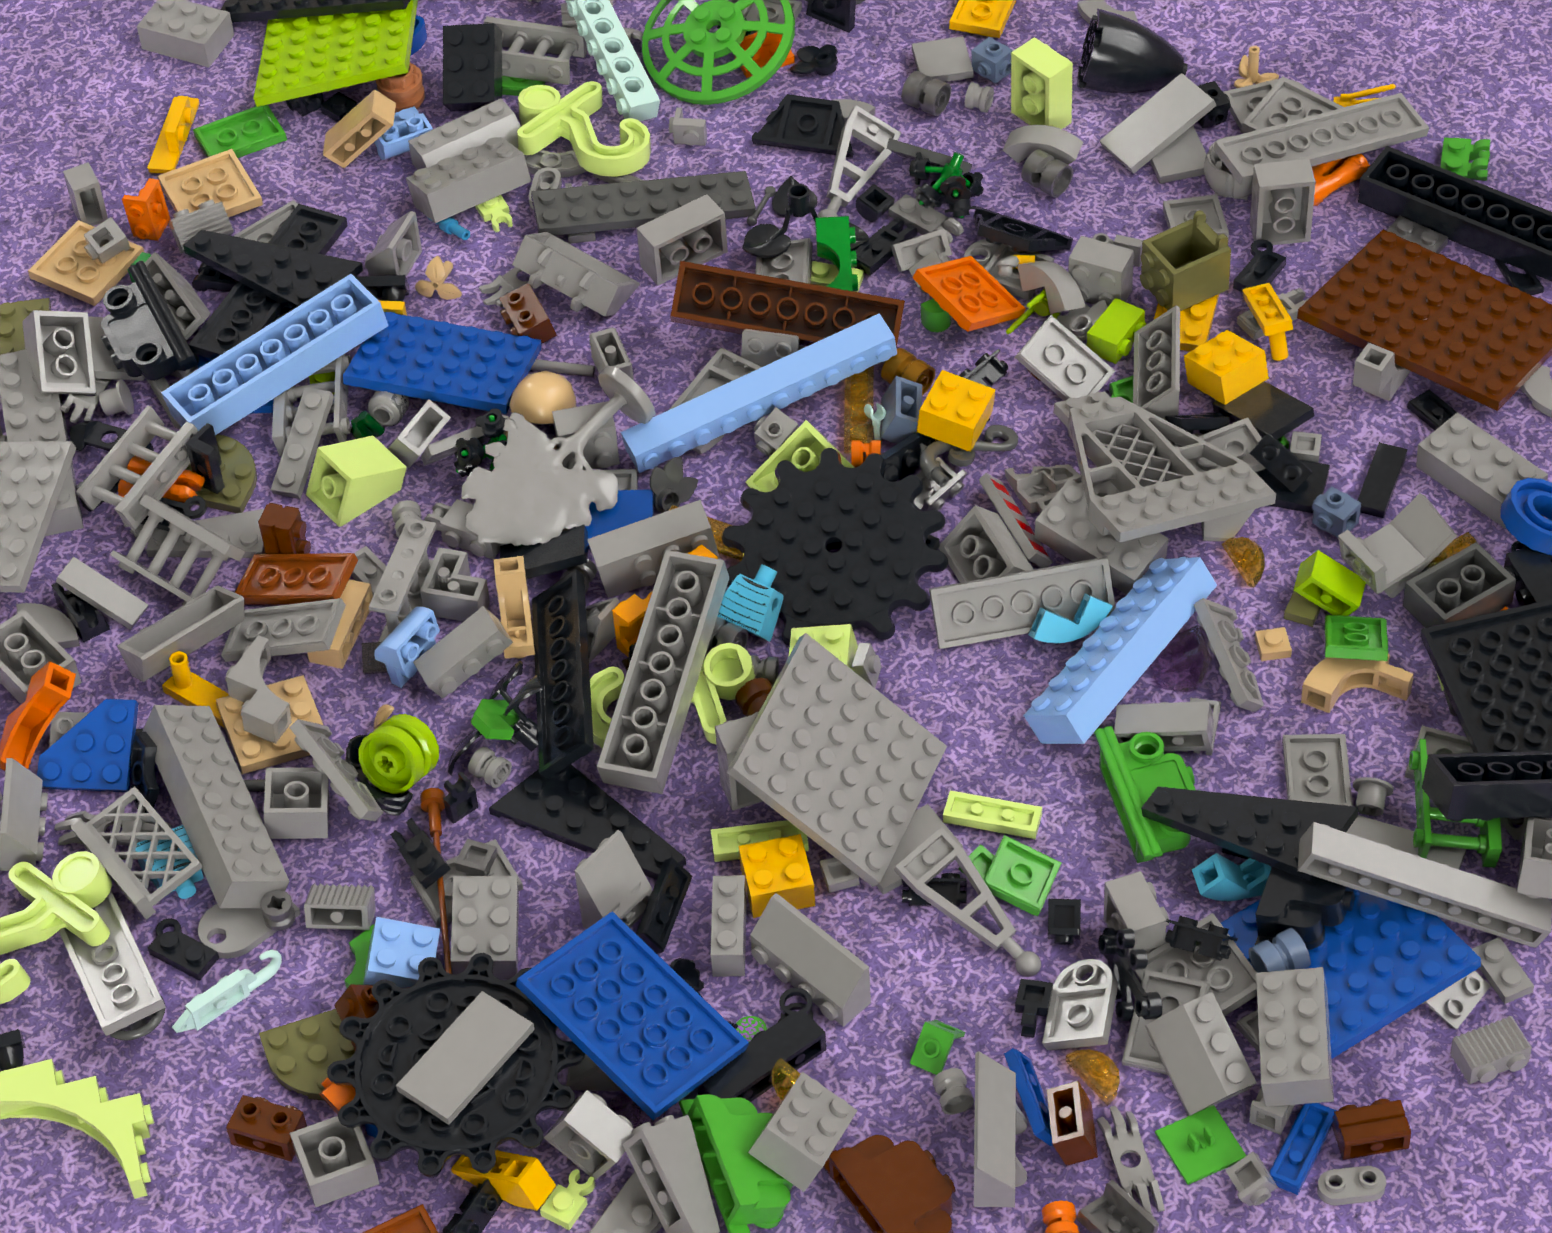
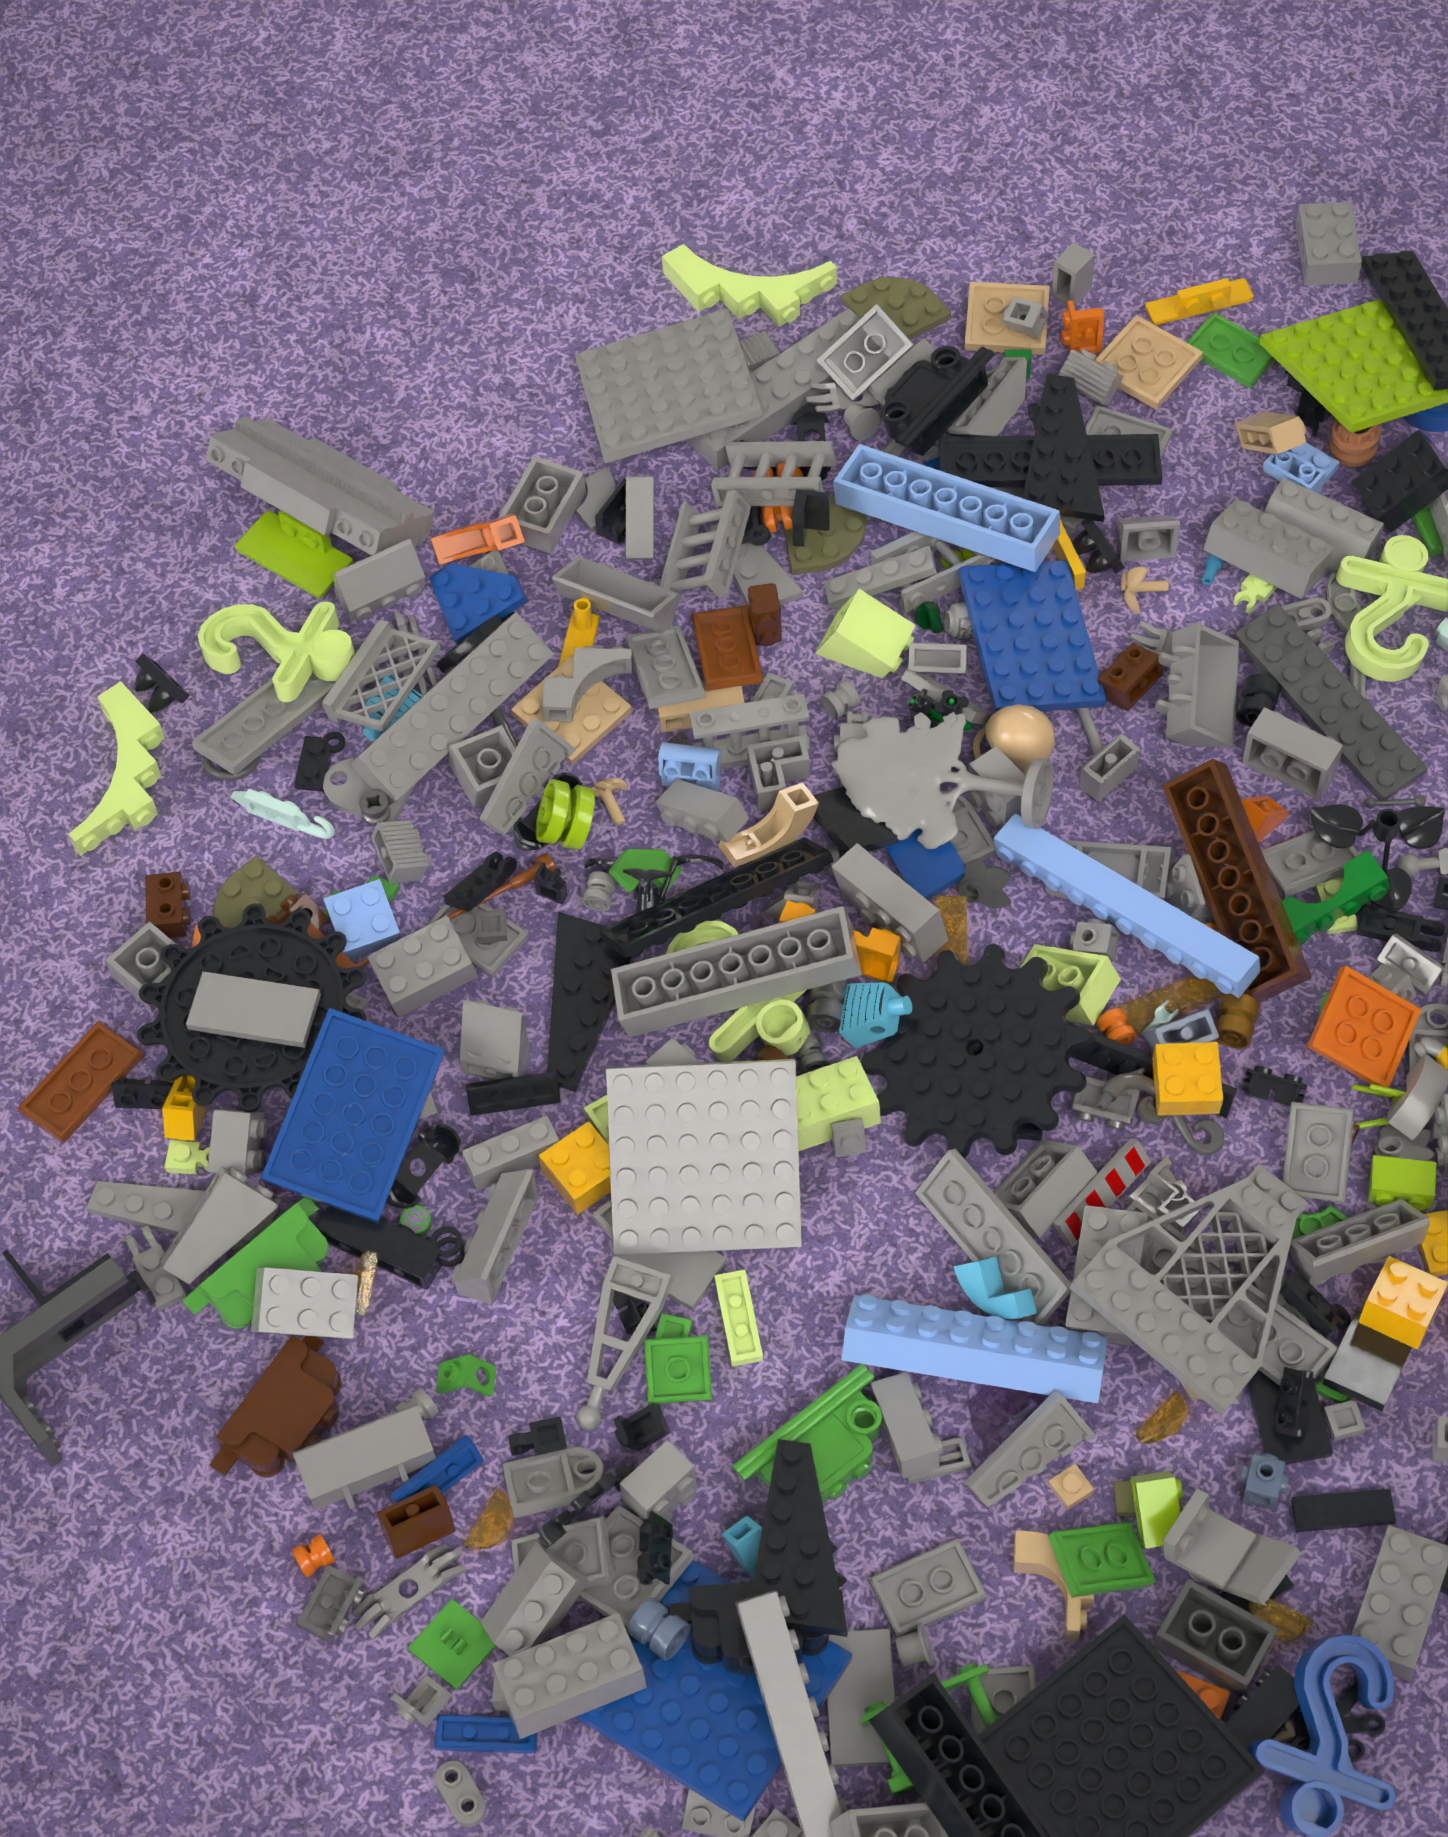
camera: 65 degrees right, 10 degrees up
reddish brown brick [1332,1099,1411,1160] -> none
none -> black wheel [1236,674,1281,727]

